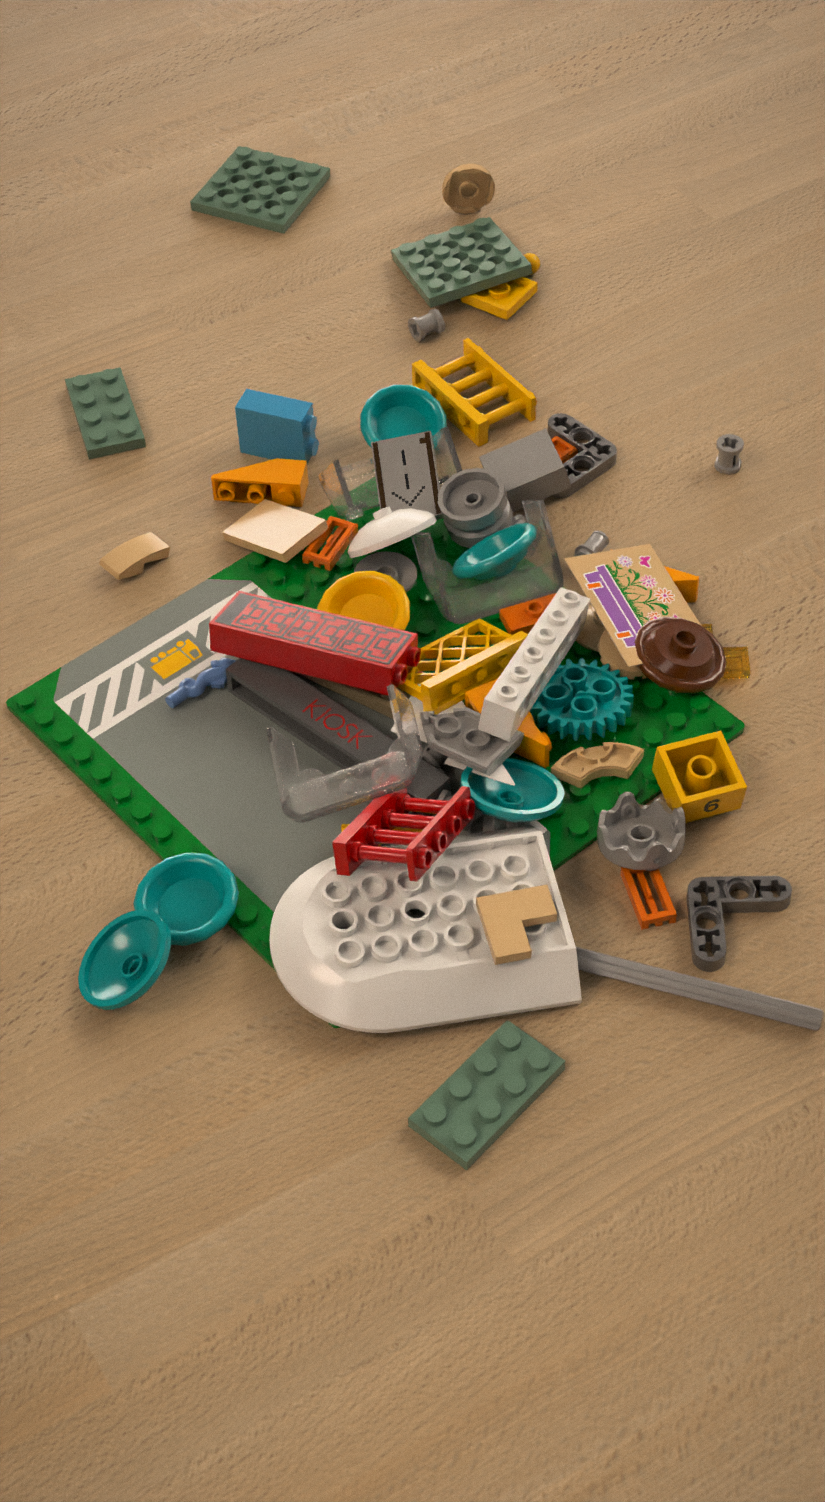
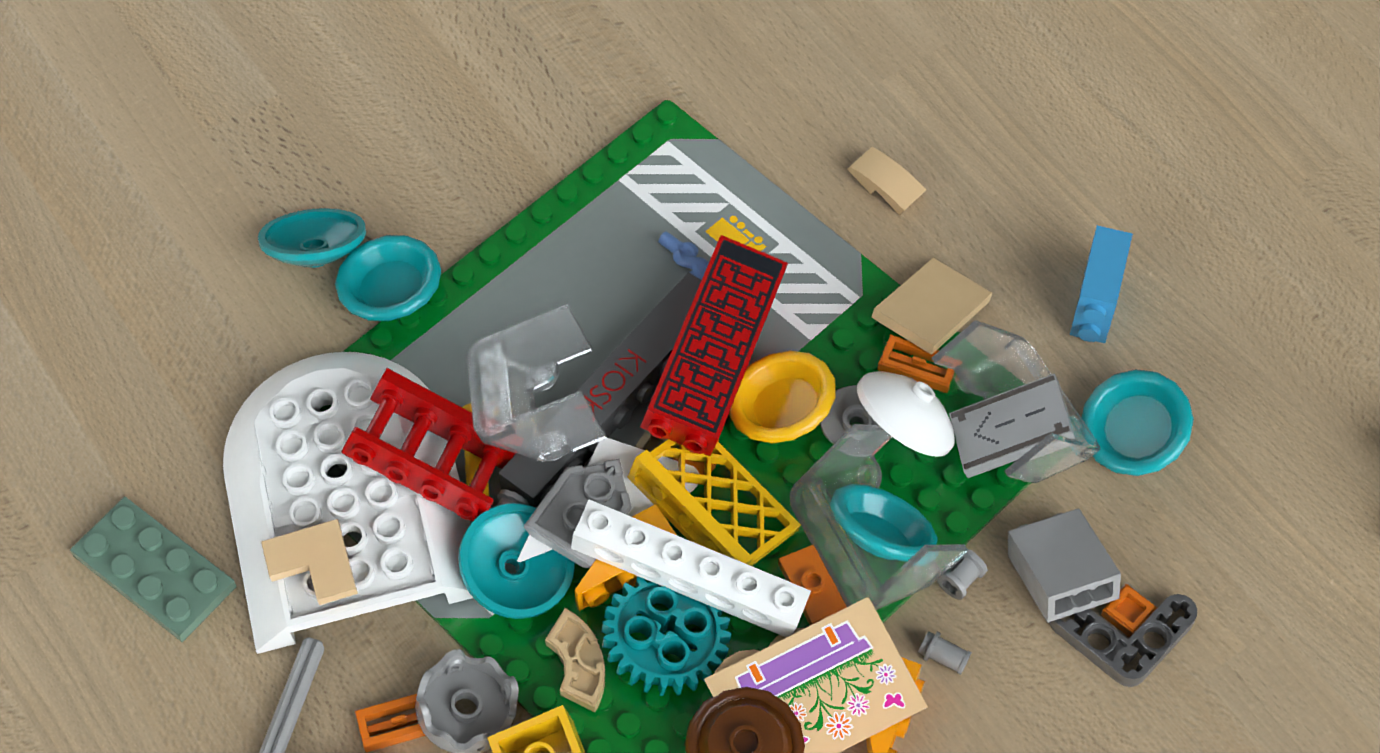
camera: 85 degrees right, 10 degrees up
sand green plate [65,367,146,460] -> none
light orange slope [211,458,309,507] -> none
light grey bush [408,309,445,342] -> none
yellow fence [412,338,537,447] -> none
light grey wheel [438,468,513,548] -> none

